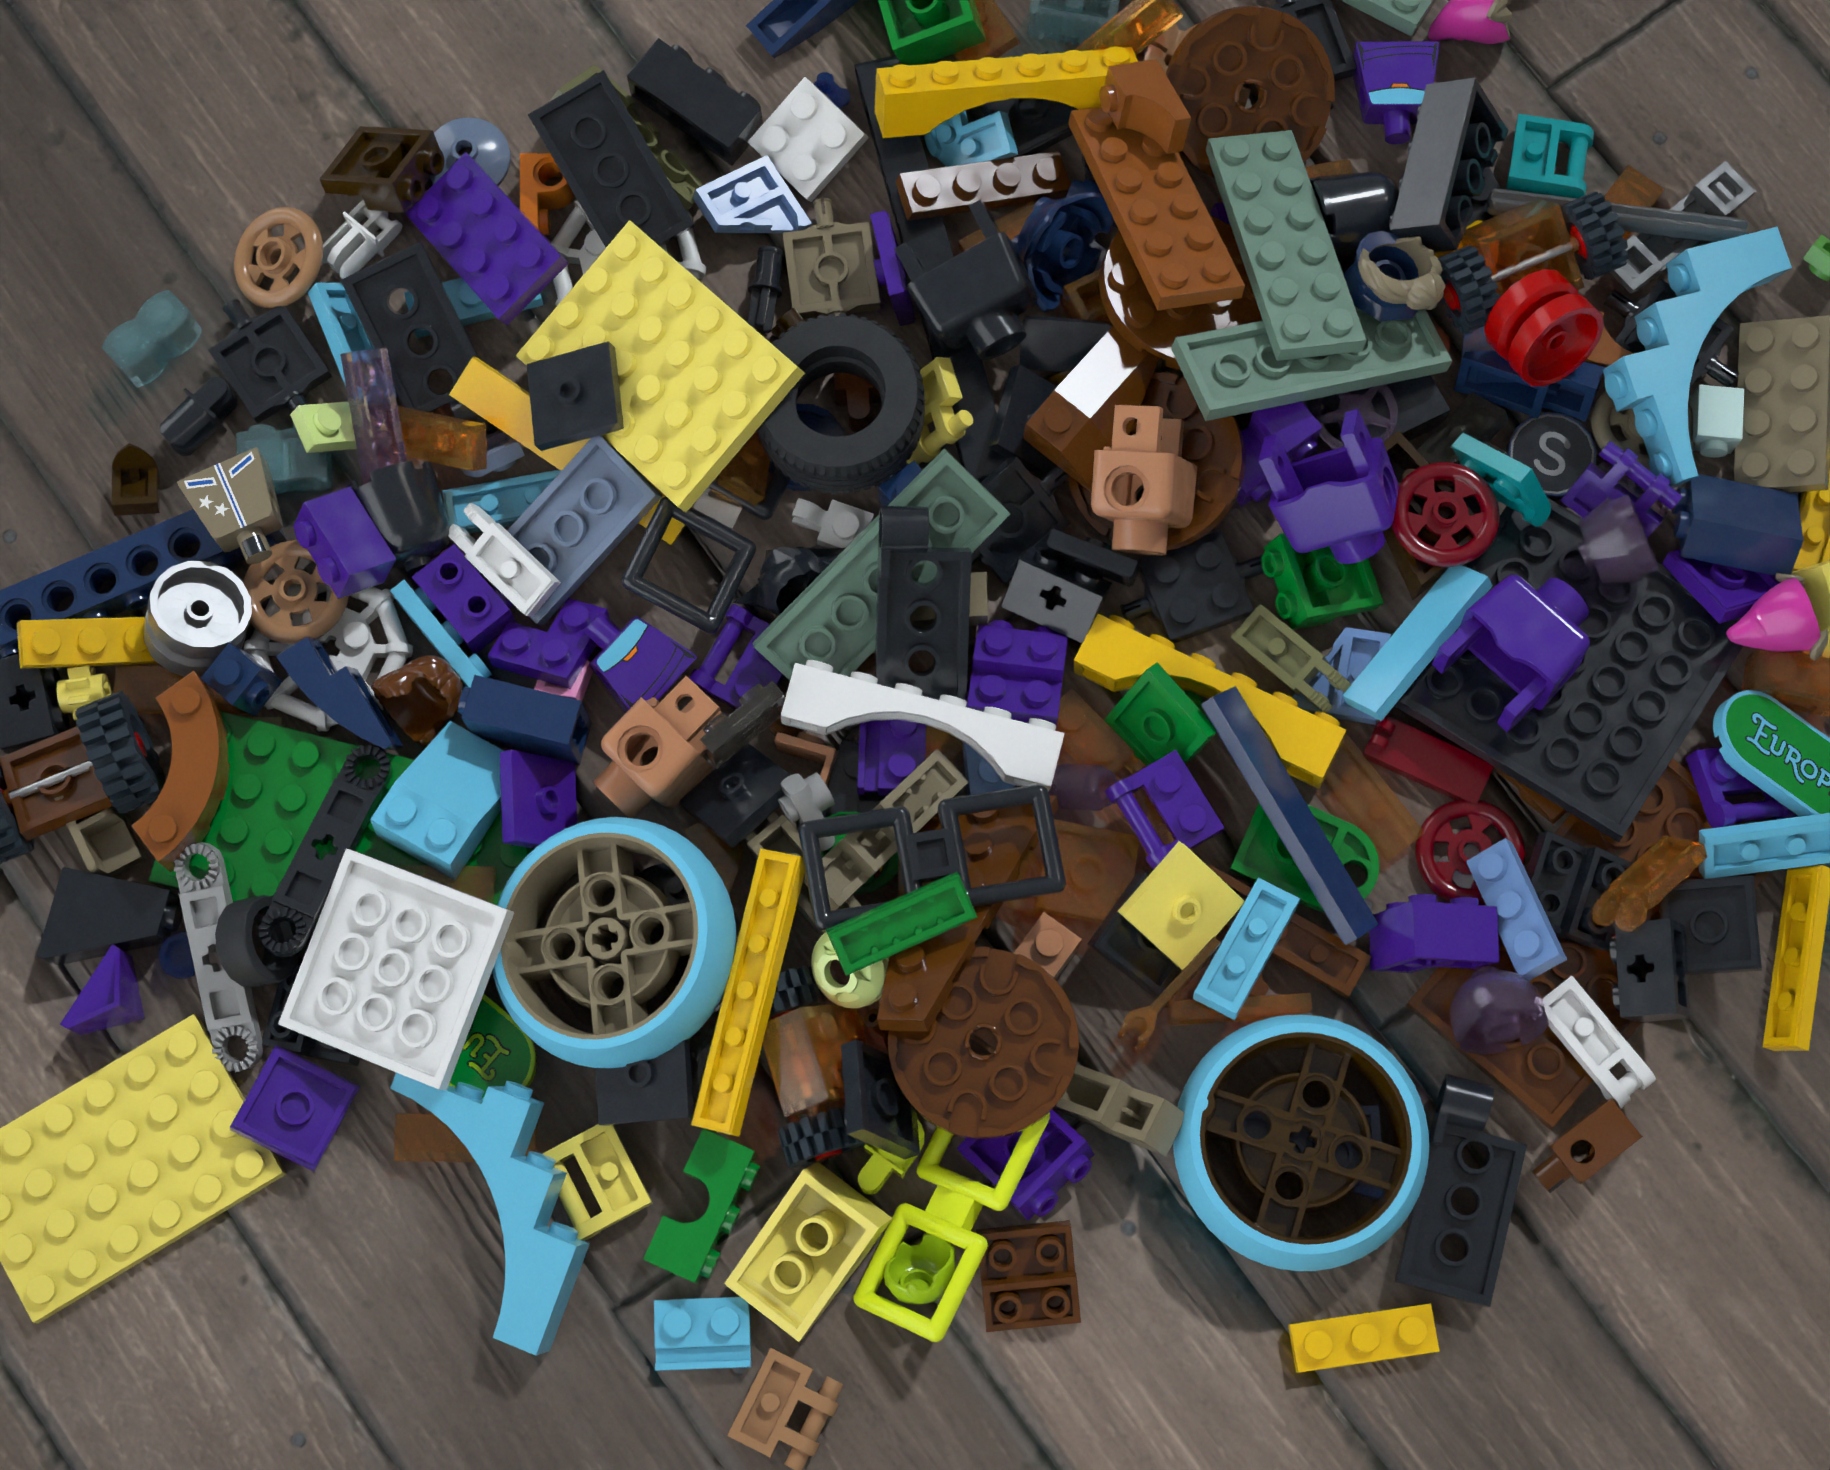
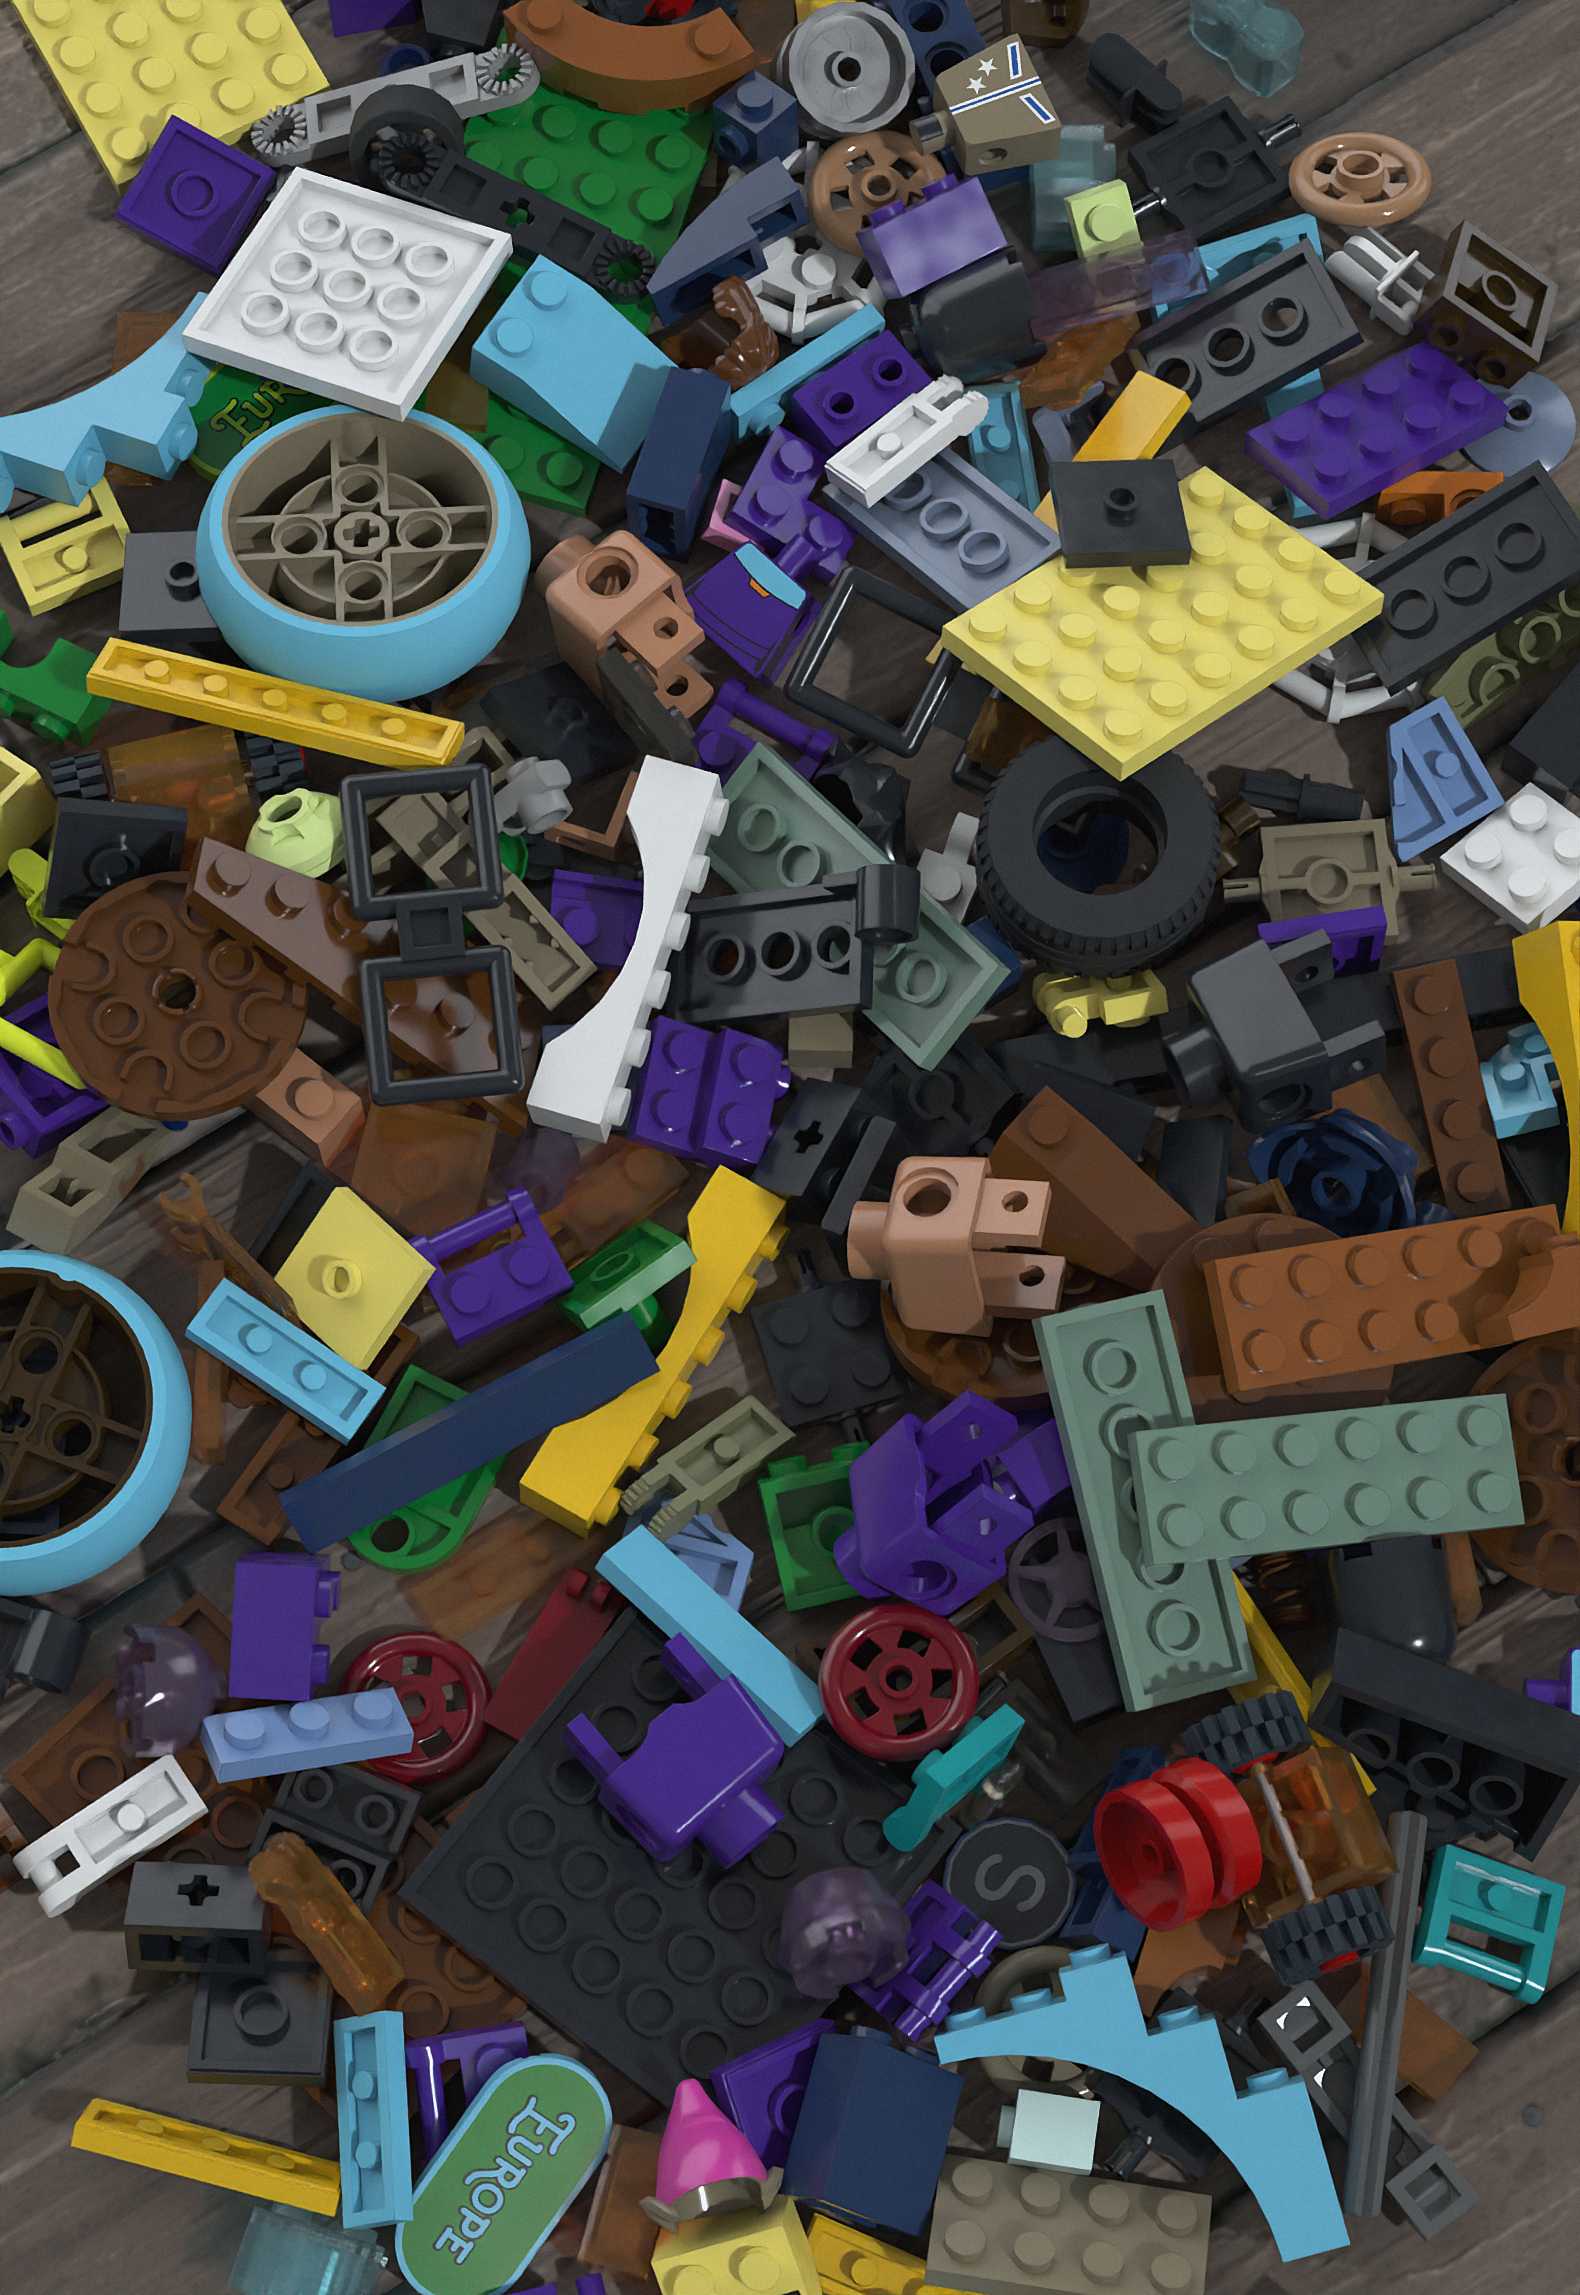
camera: 90 degrees right, 5 degrees down
dark purple plate [500,750,577,849] -> none
green plate [826,872,977,976] -> none
piece [1343,231,1445,322] -> none

